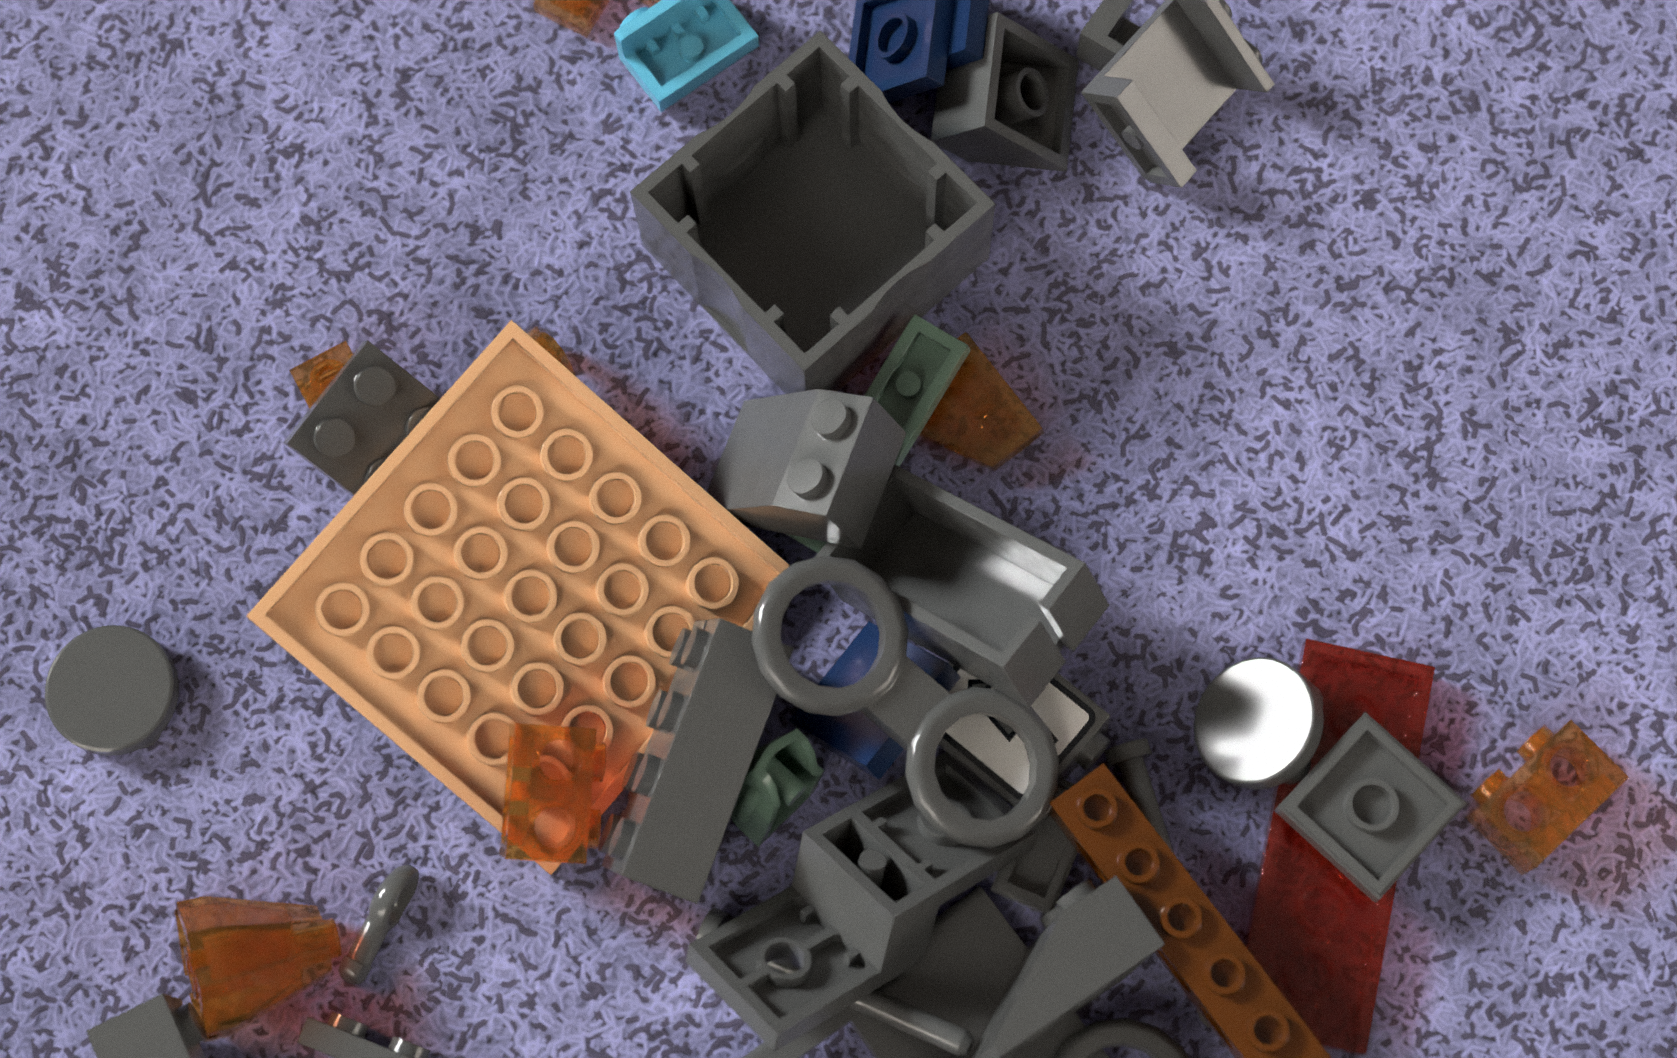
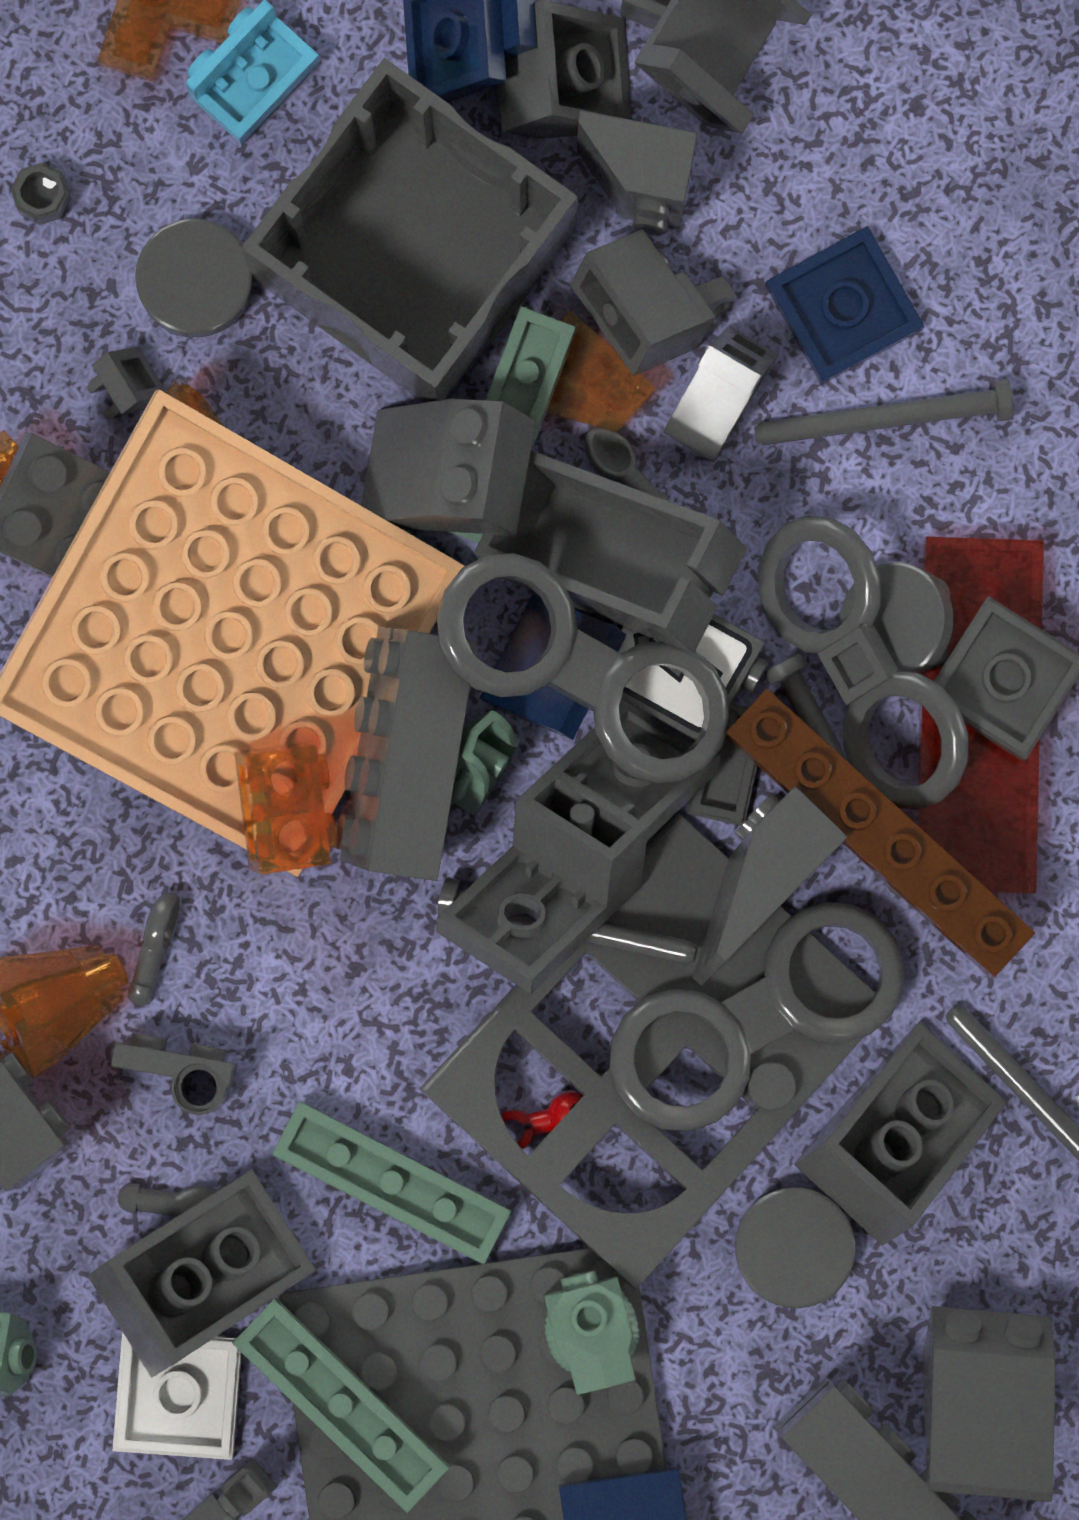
camera: 15 degrees left, 10 degrees up
none -> dark grey tile [10,163,71,225]
none -> dark grey tile [87,347,168,419]
none -> dark grey tile [135,219,254,338]
none -> dark grey hinge [570,229,736,376]
none -> dark grey slope [577,110,697,234]
none -> dark grey piece [585,427,670,502]
none -> tile [663,326,779,462]
none -> dark grey bar [754,379,1014,445]
none -> dark grey bar [758,516,968,810]
none -> dark blue tile [765,226,925,385]

